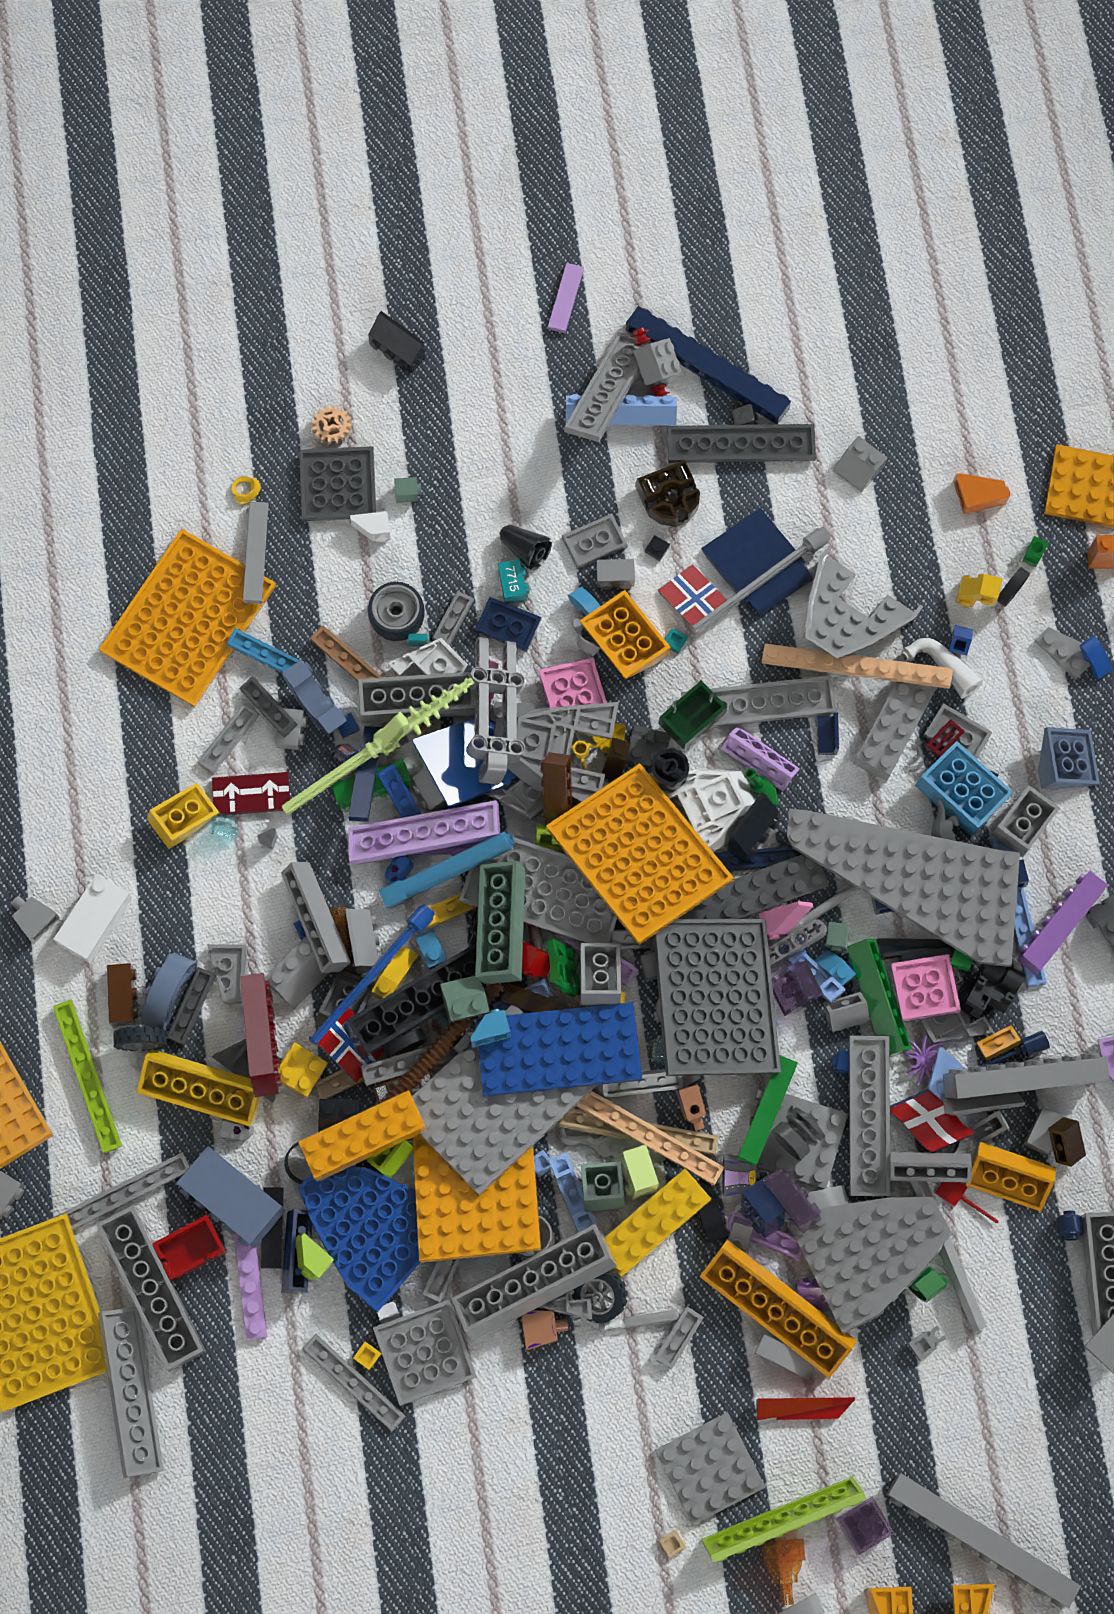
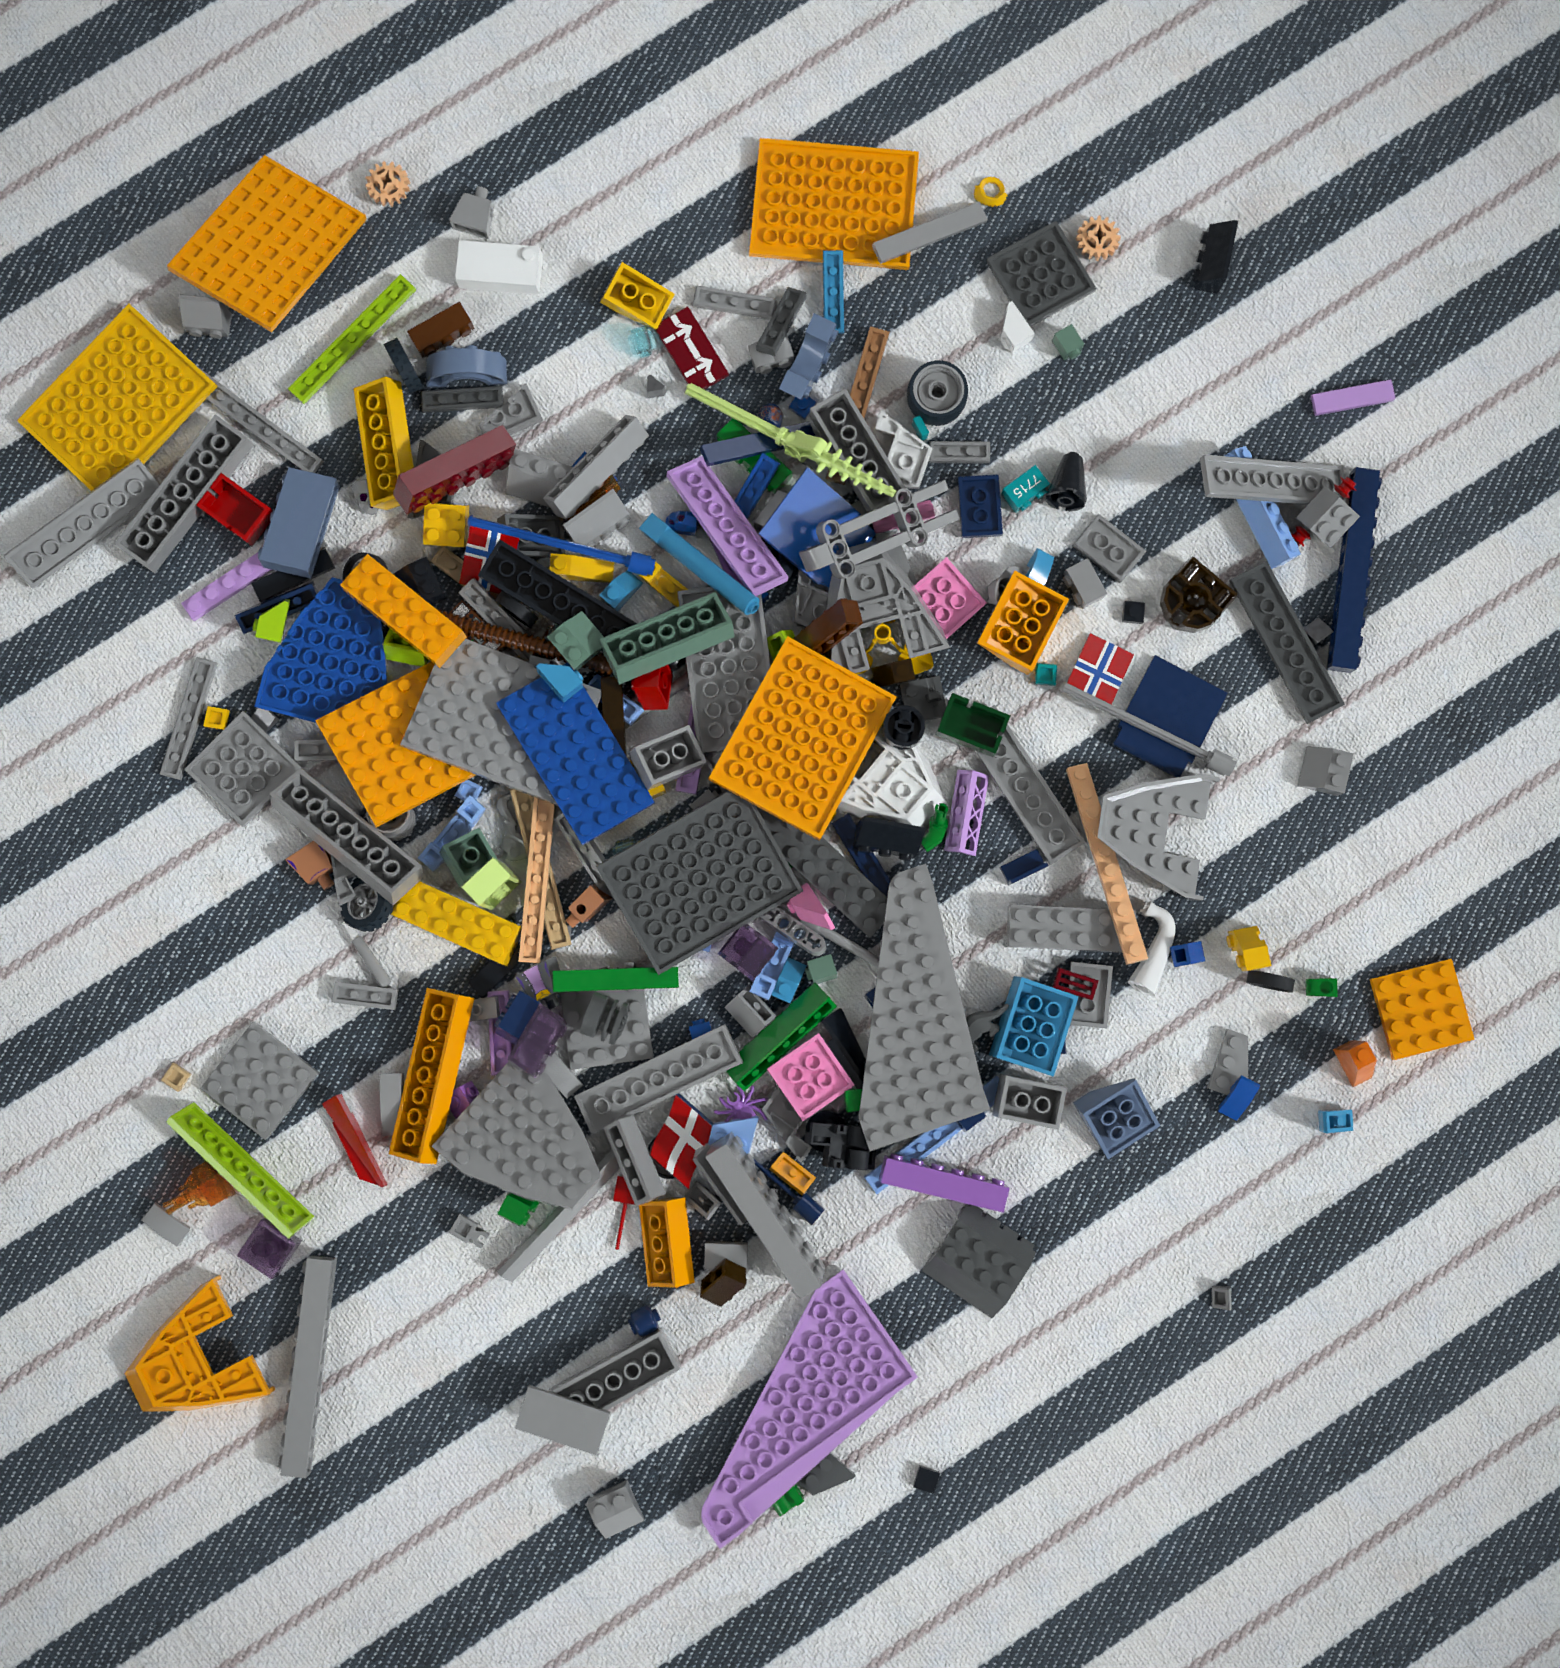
camera: 65 degrees right, 10 degrees up
green plate [546,939,580,997] -> none
orange slope [953,473,1010,514] -> none

